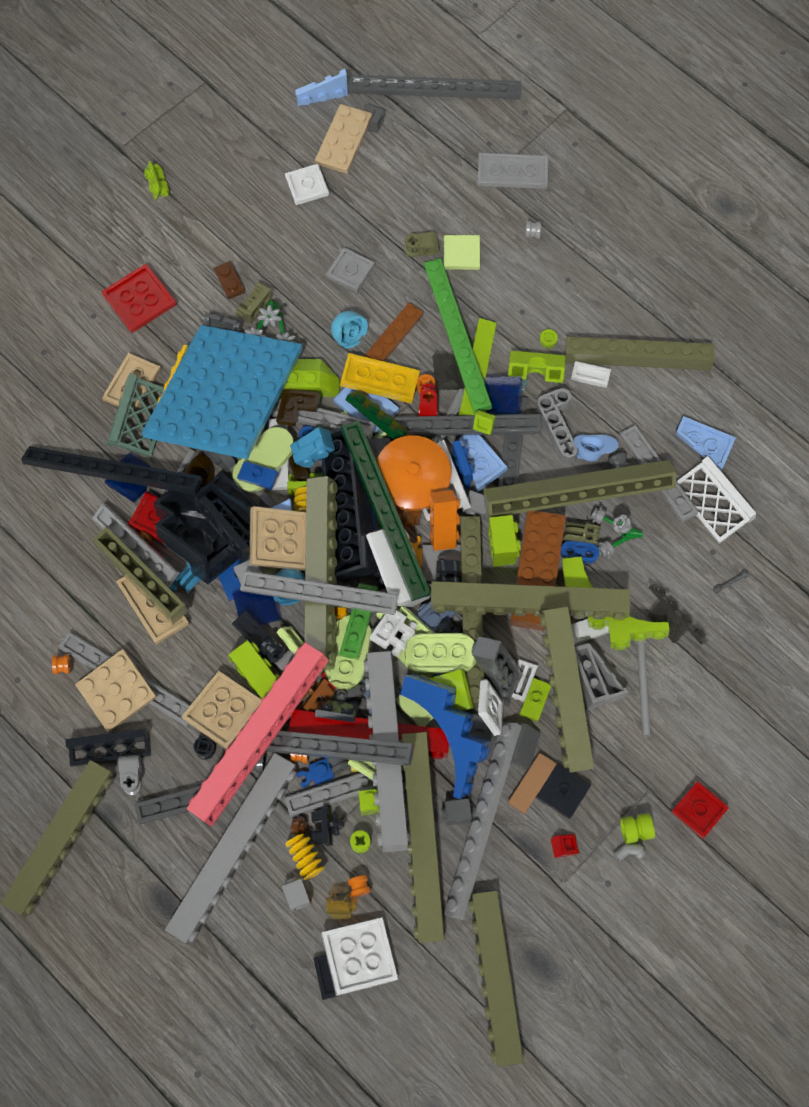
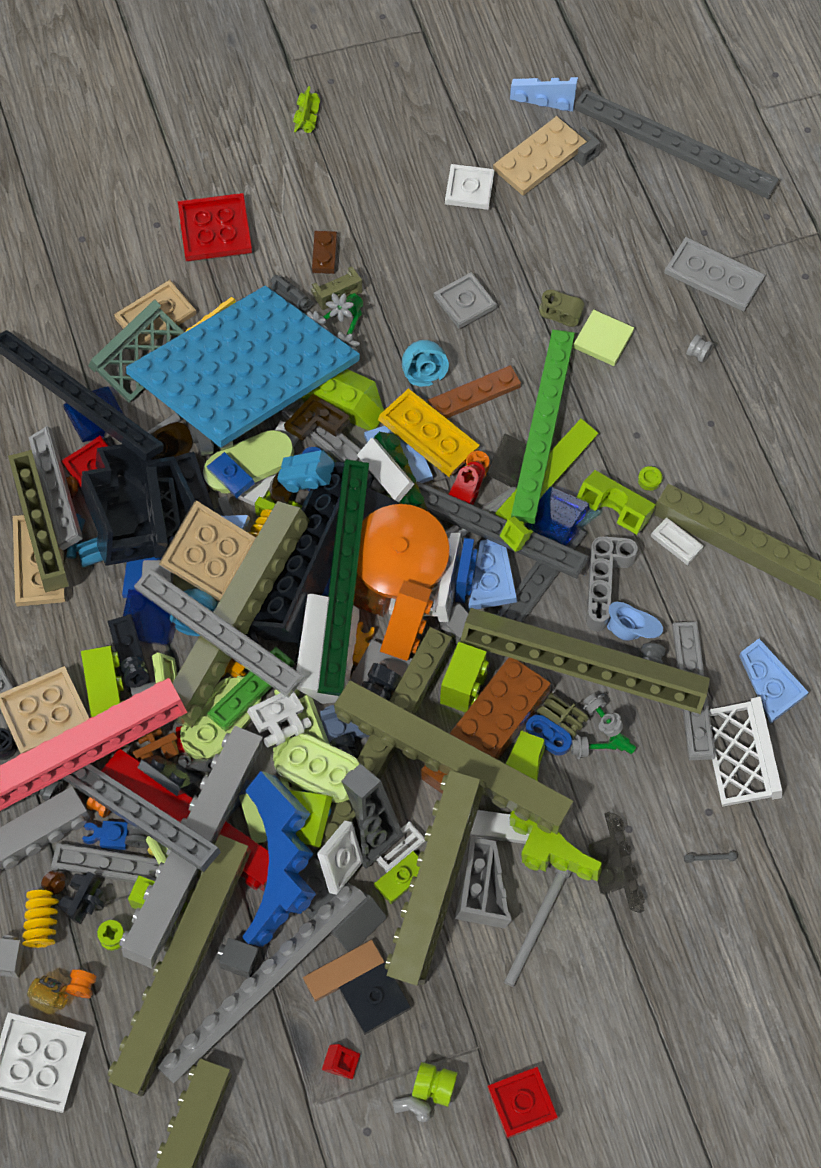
camera: 25 degrees right, 5 degrees down
none -> white tile [357,438,414,502]

